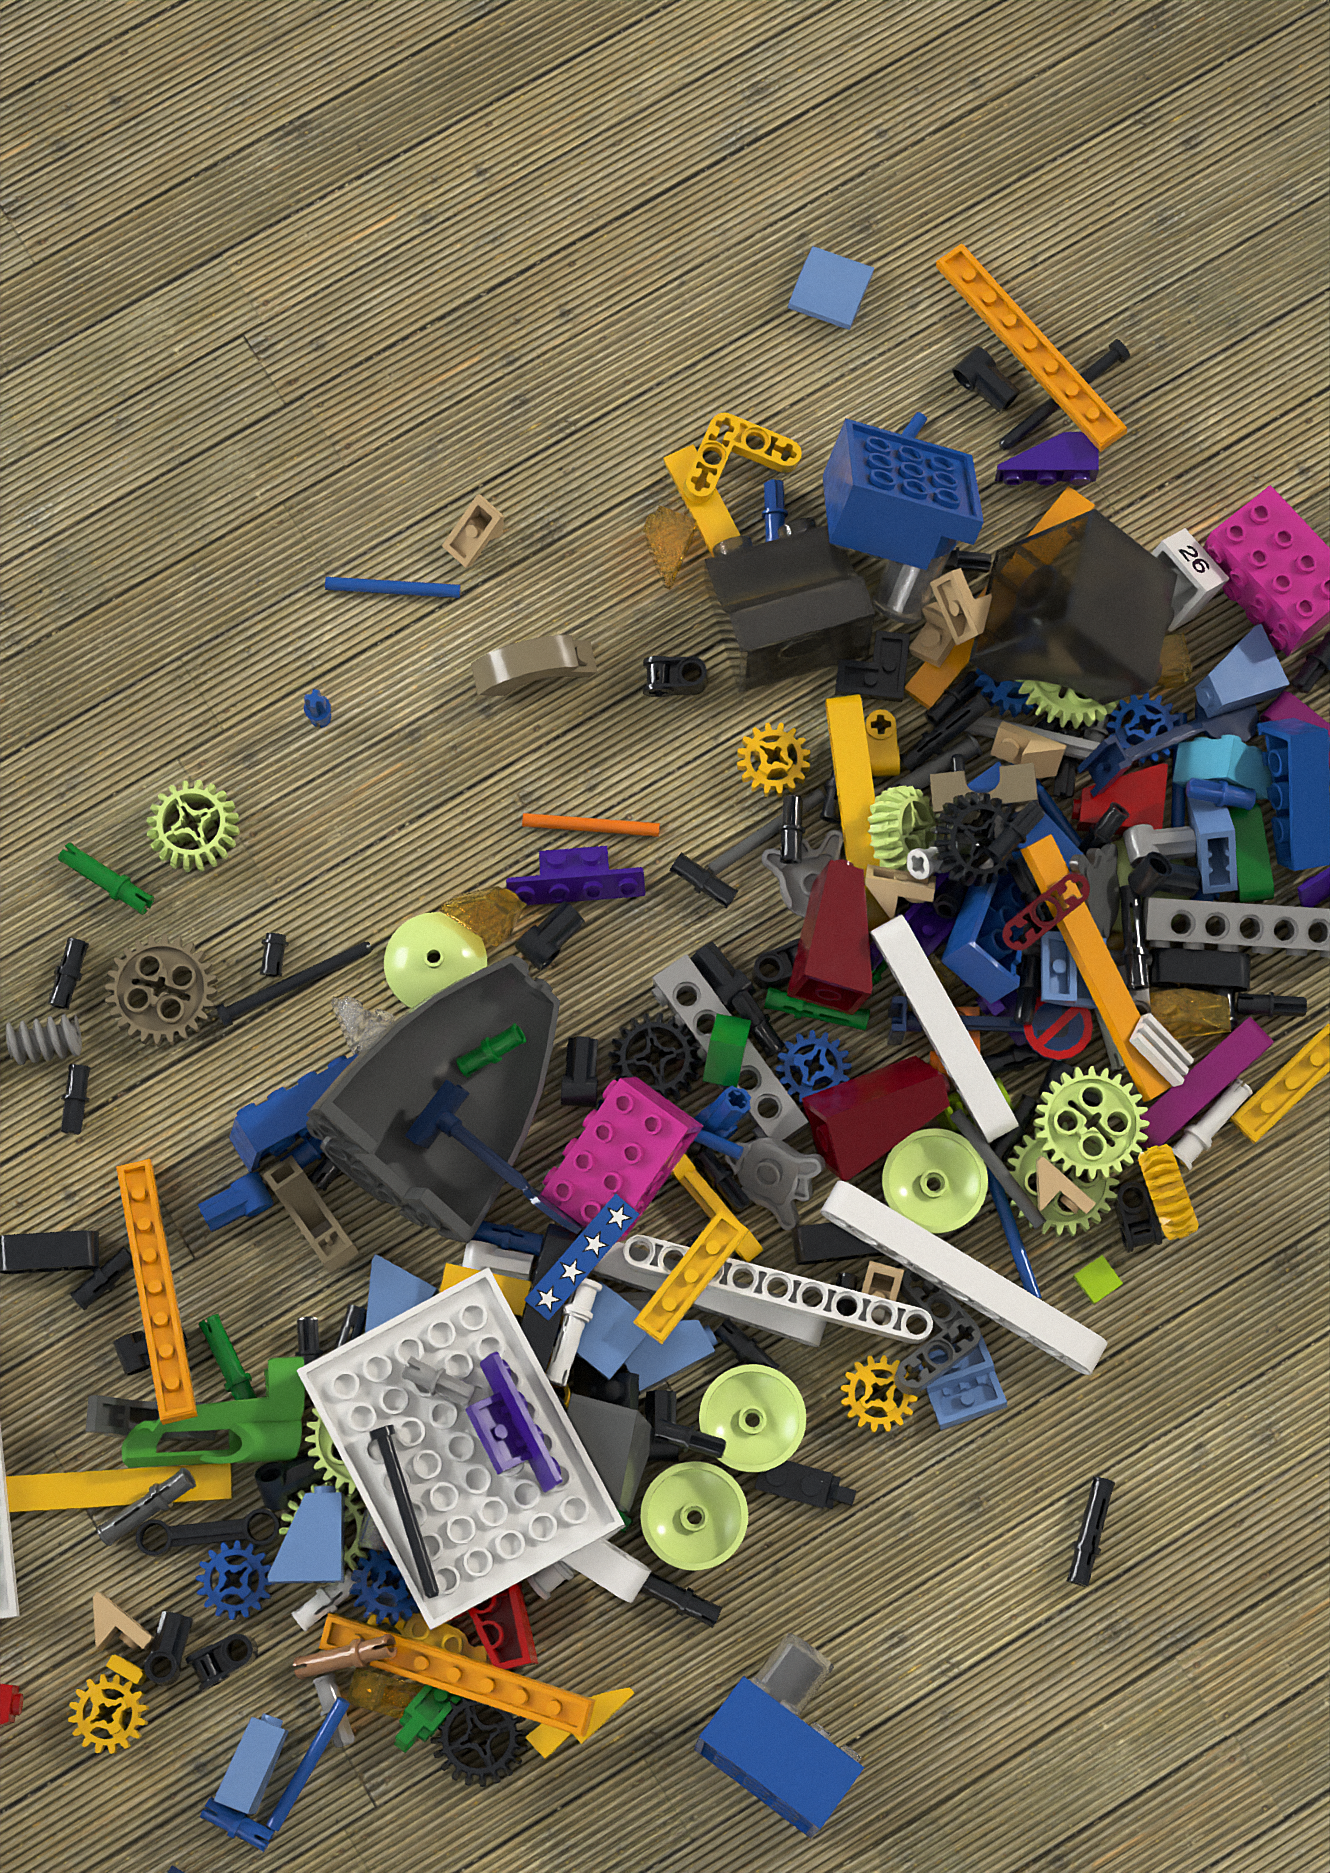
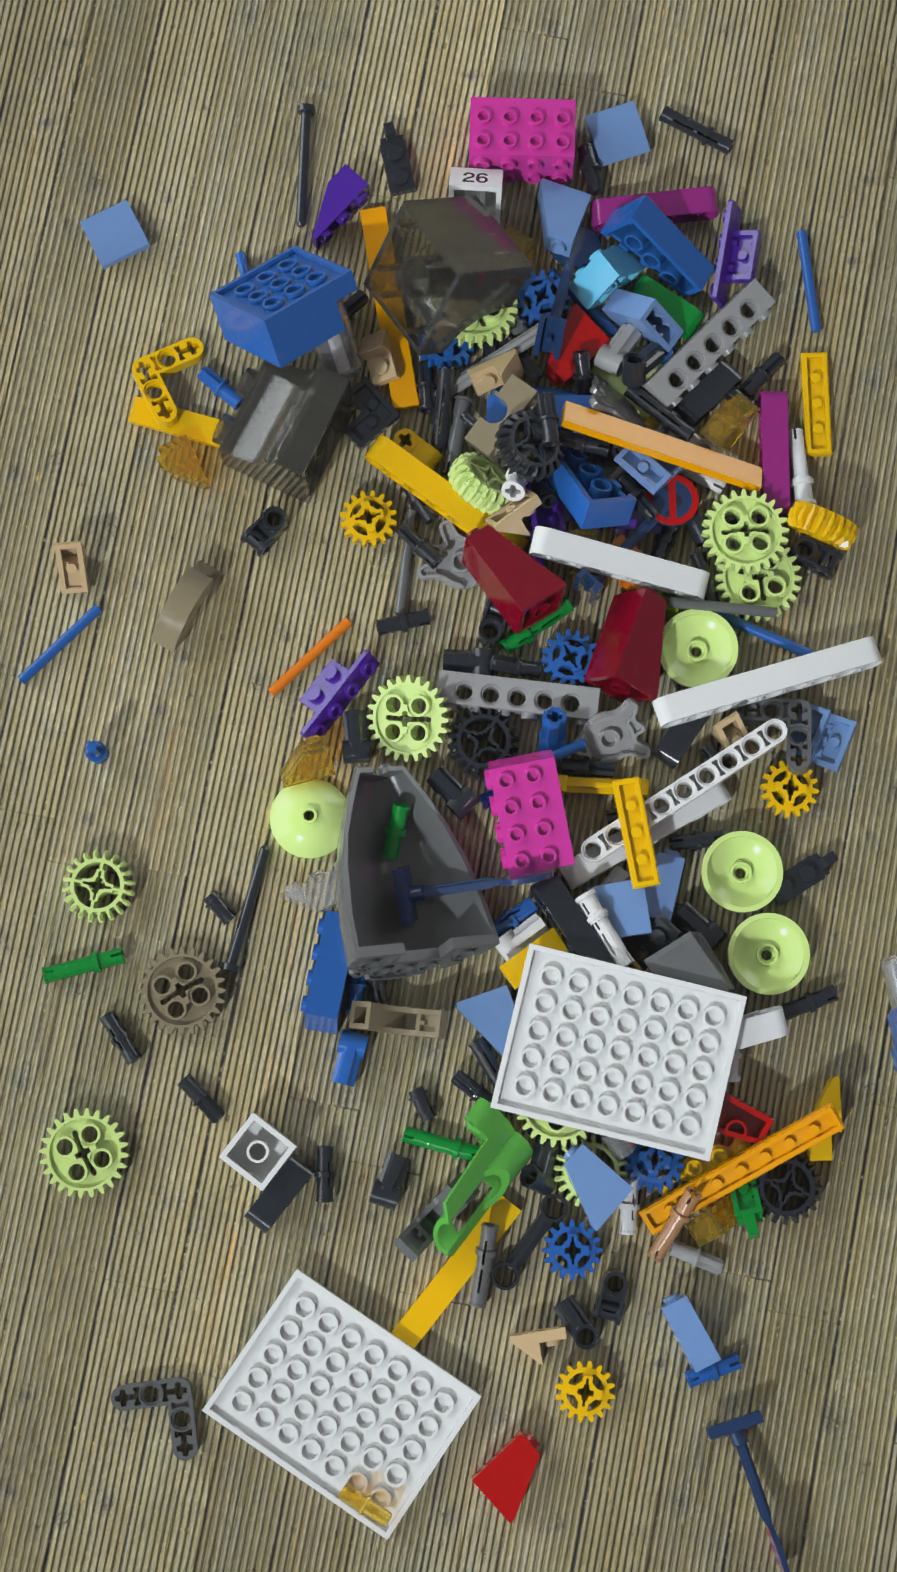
camera: 50 degrees left, 5 degrees up
light grey piece [6,1014,82,1065] -> none
yellow tile [106,1654,147,1685] -> none
light orange tile [116,1159,198,1425] -> none
blue bar [266,1697,350,1831] -> none
black bar [369,1424,439,1599] -> none
light grey axle [402,1356,474,1406] -> none
dark purple bracket [465,1351,563,1493] -> none
blue sticker [524,1193,640,1321] -> none
black axle [654,1418,727,1458] -> none
green slope [703,1013,751,1088] -> none
tan slope [930,568,992,646] -> none
light orange tile [936,243,1127,452] -> none
black piece [952,346,1020,413] -> none
dark red beam [1003,872,1090,950] -> none
tan slope [1036,1155,1096,1214] -> none
lime tile [1073,1255,1123,1305] -> none
white tile [1129,1013,1194,1087] -> none
blue axle [1186,778,1256,810] -> none
none -> white brick [219,1112,298,1191]
none -> yellowish green gear [366,675,453,762]
none -> black hinge [380,122,416,197]
none -> black pin [408,1085,438,1123]

